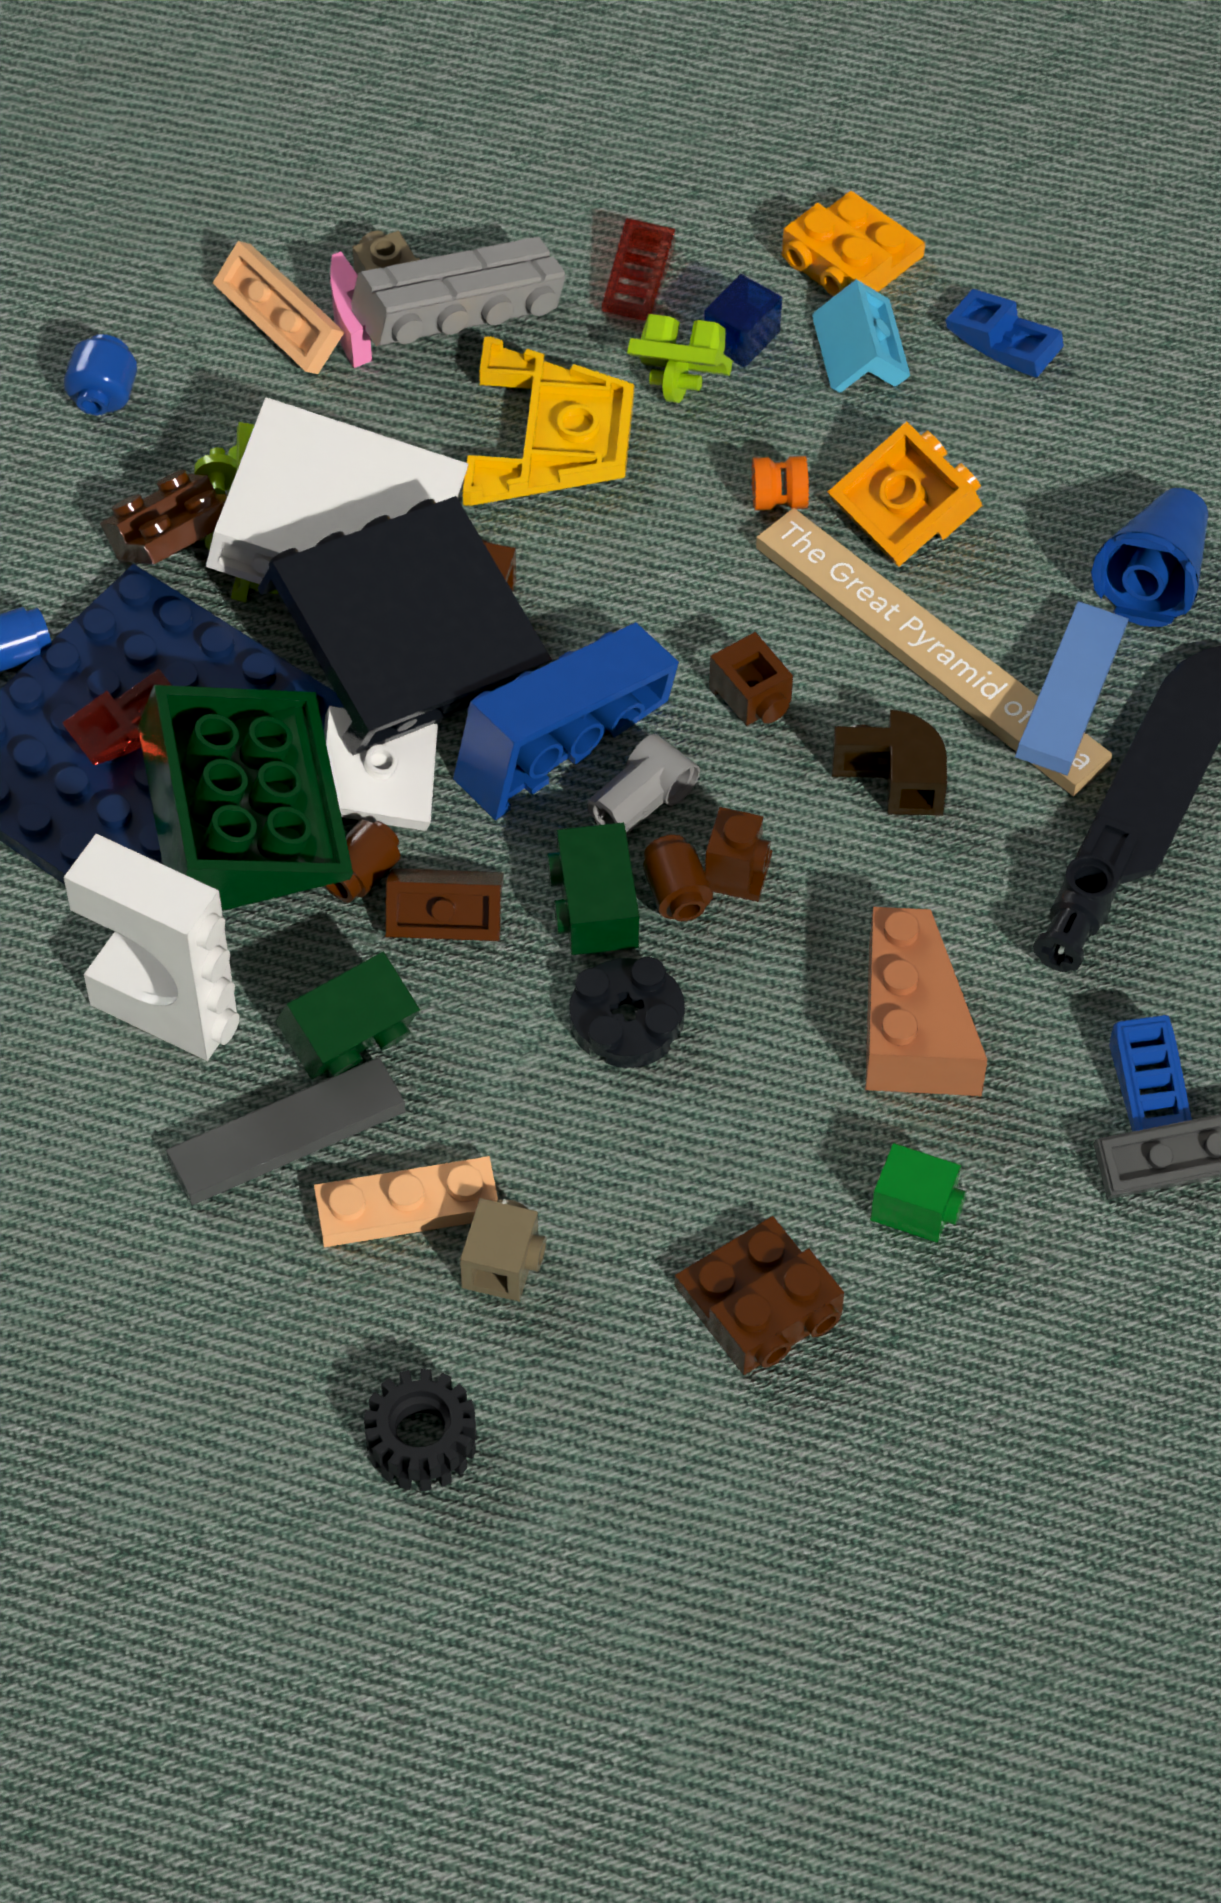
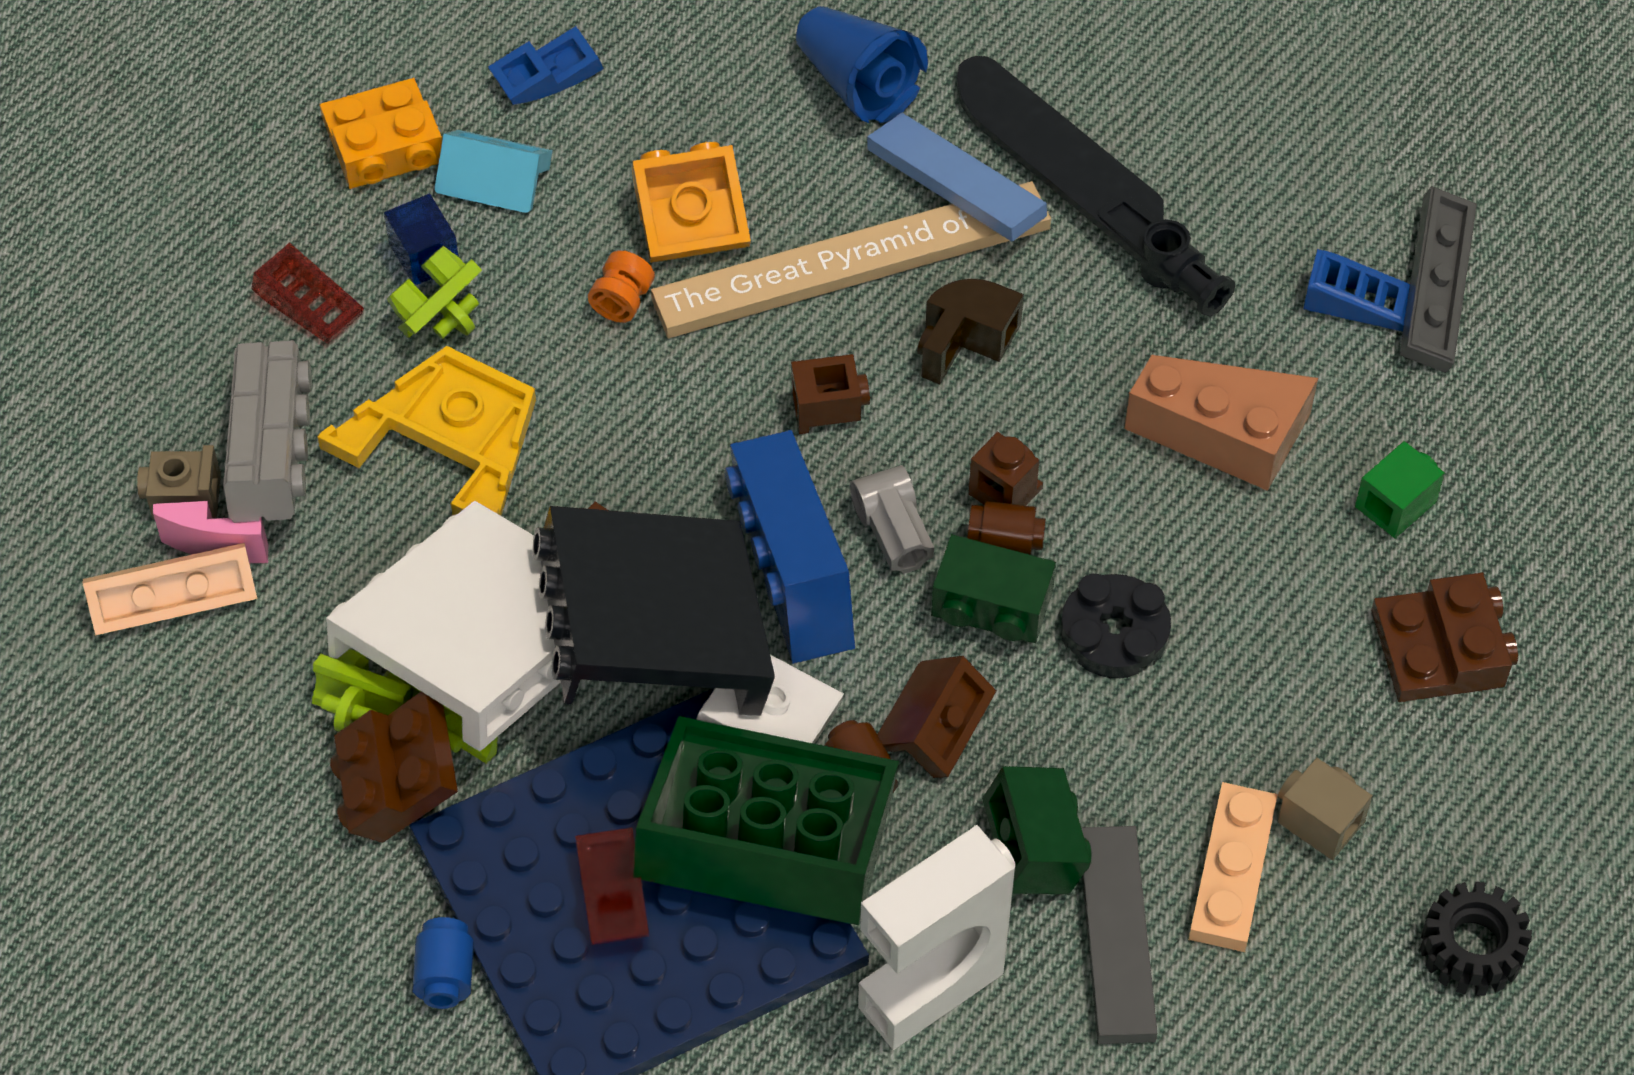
camera: 65 degrees left, 0 degrees up
blue head [64,334,137,416] -> none

